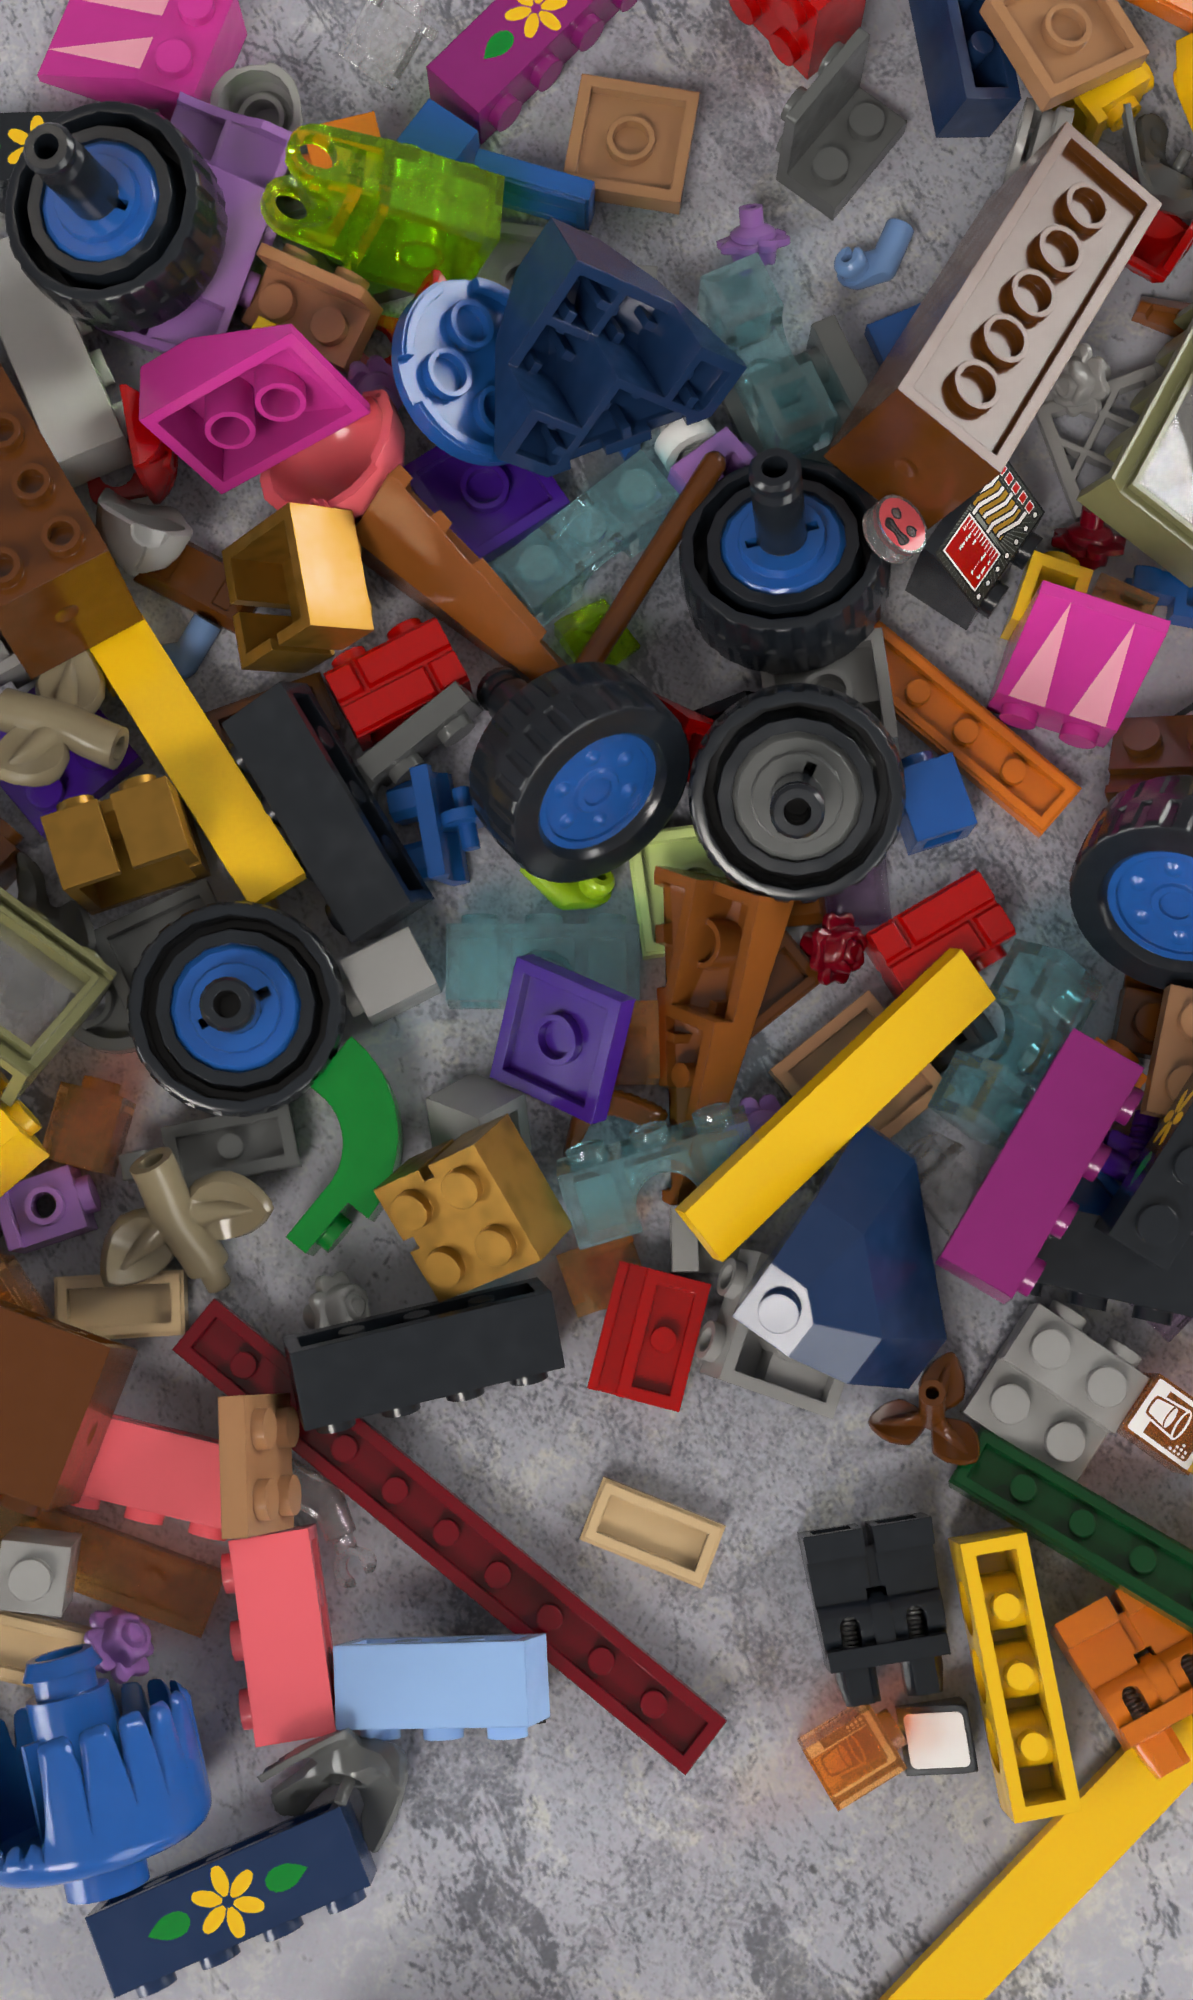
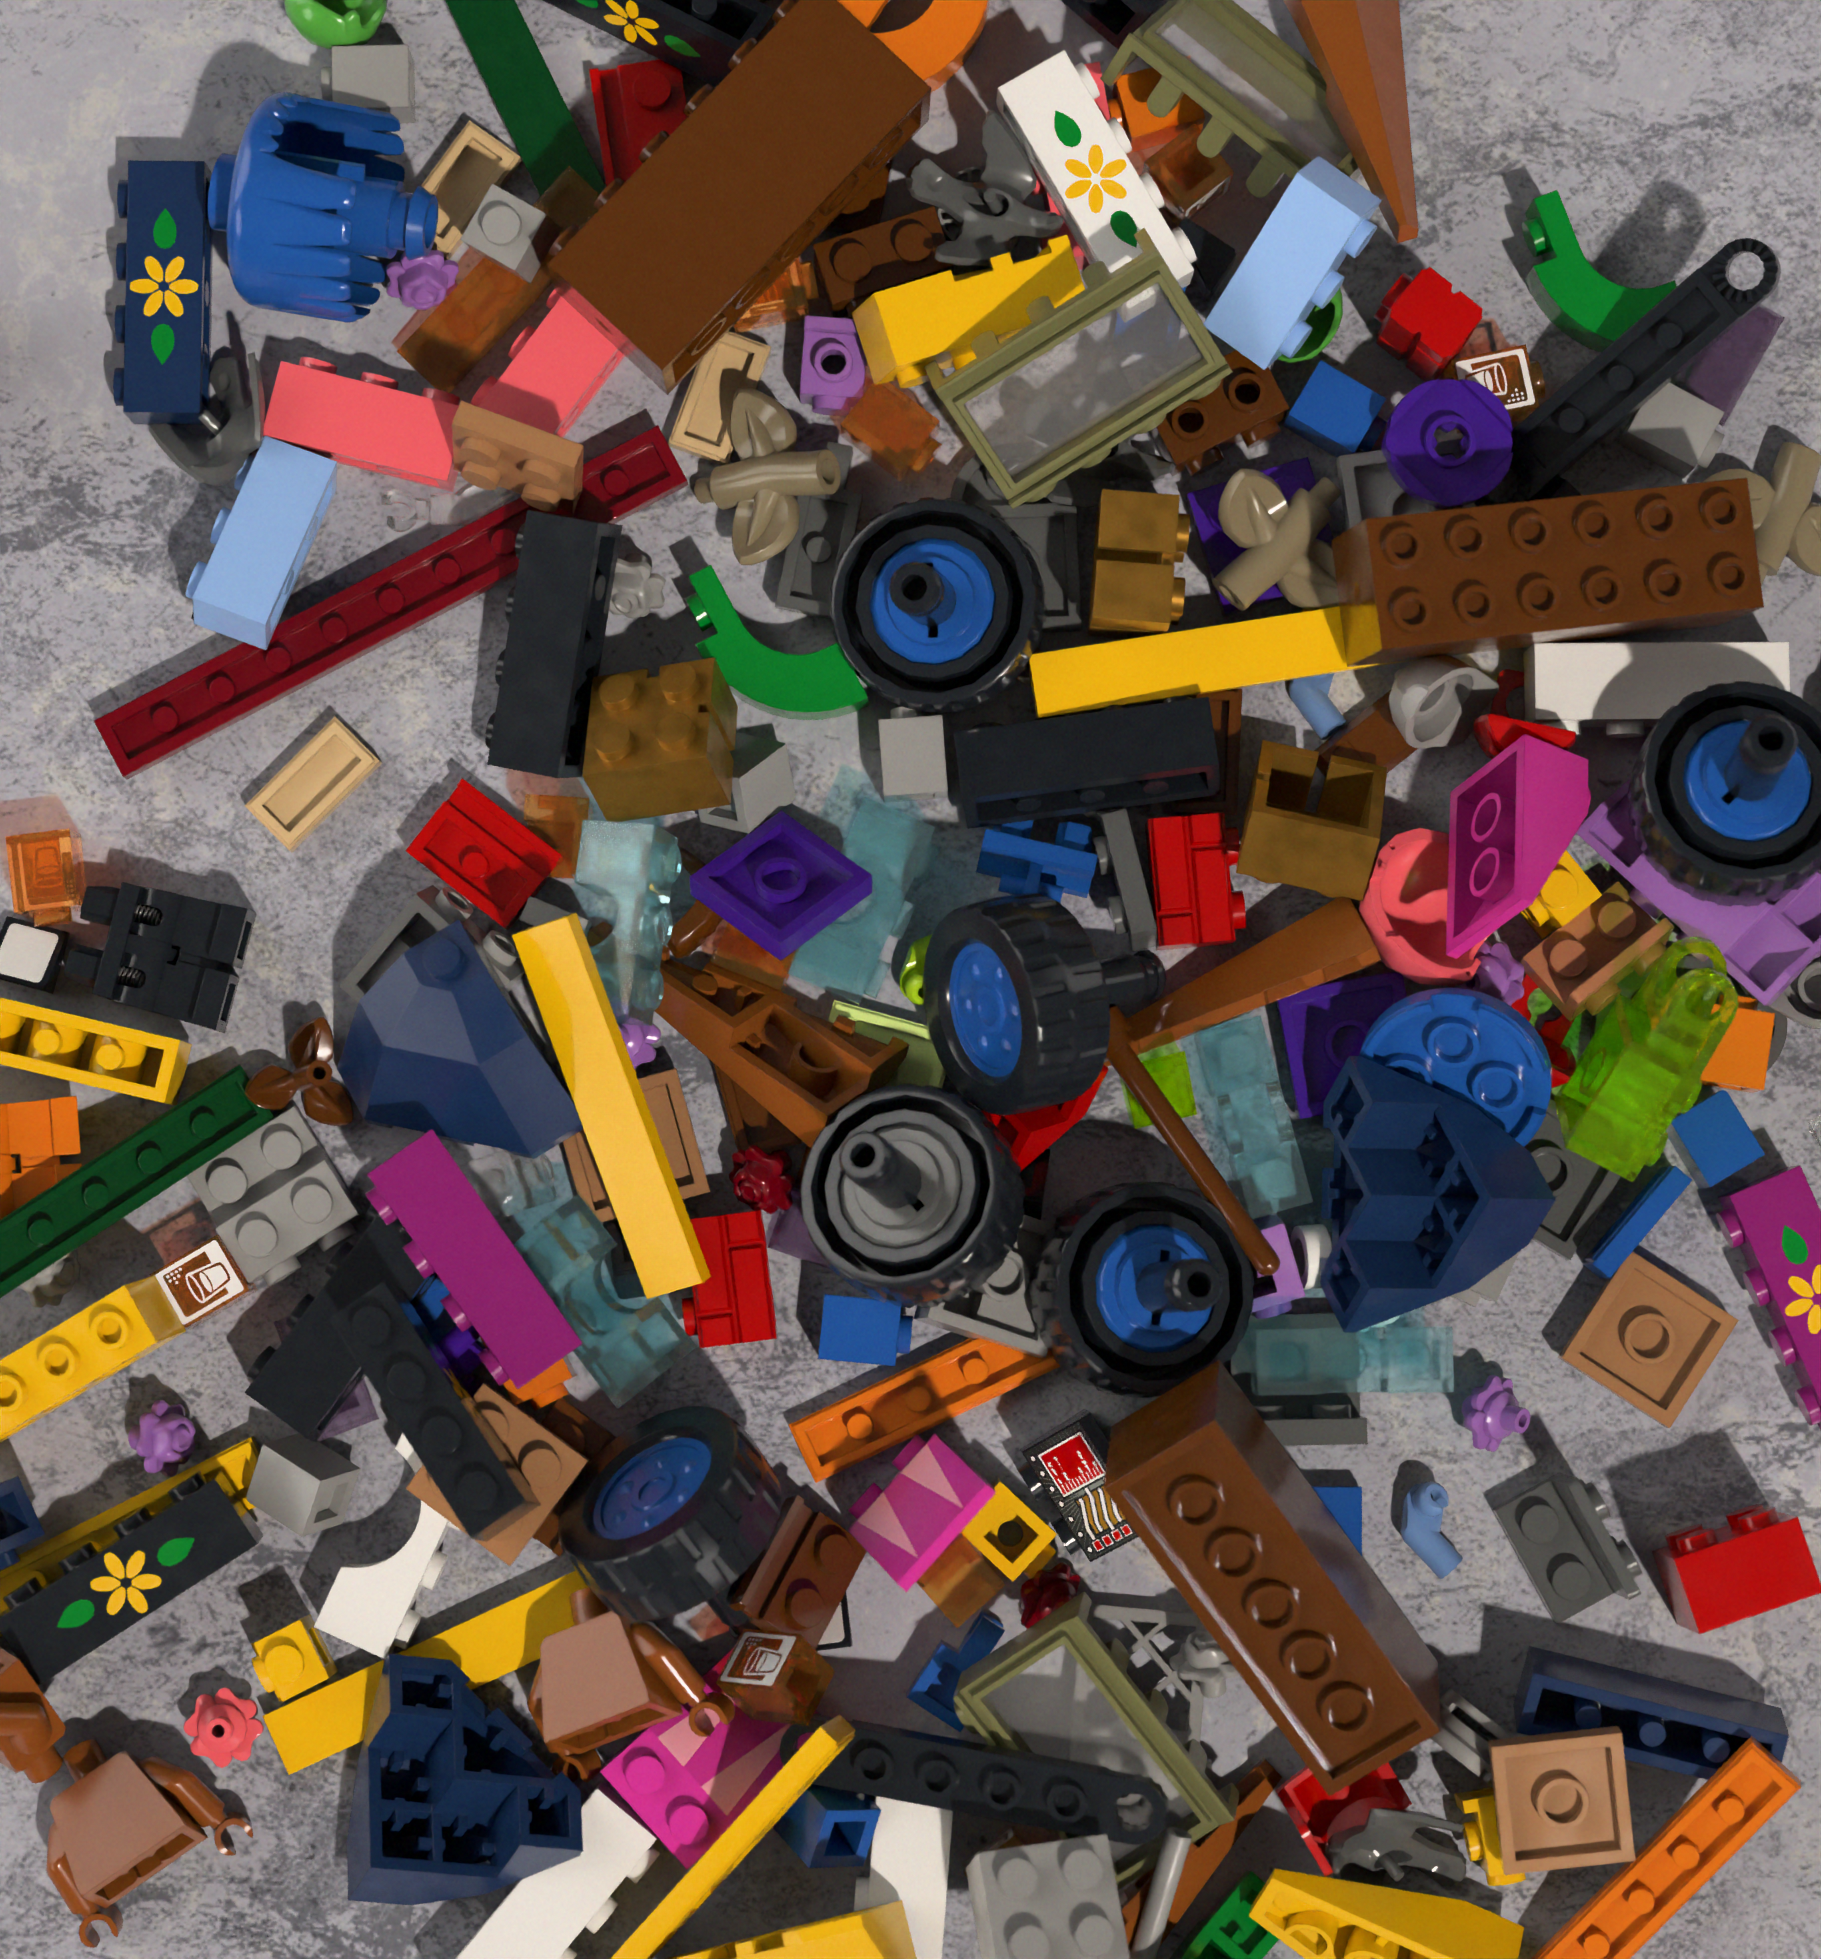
camera: 110 degrees right, 5 degrees up
tile [862,495,928,564] -> none

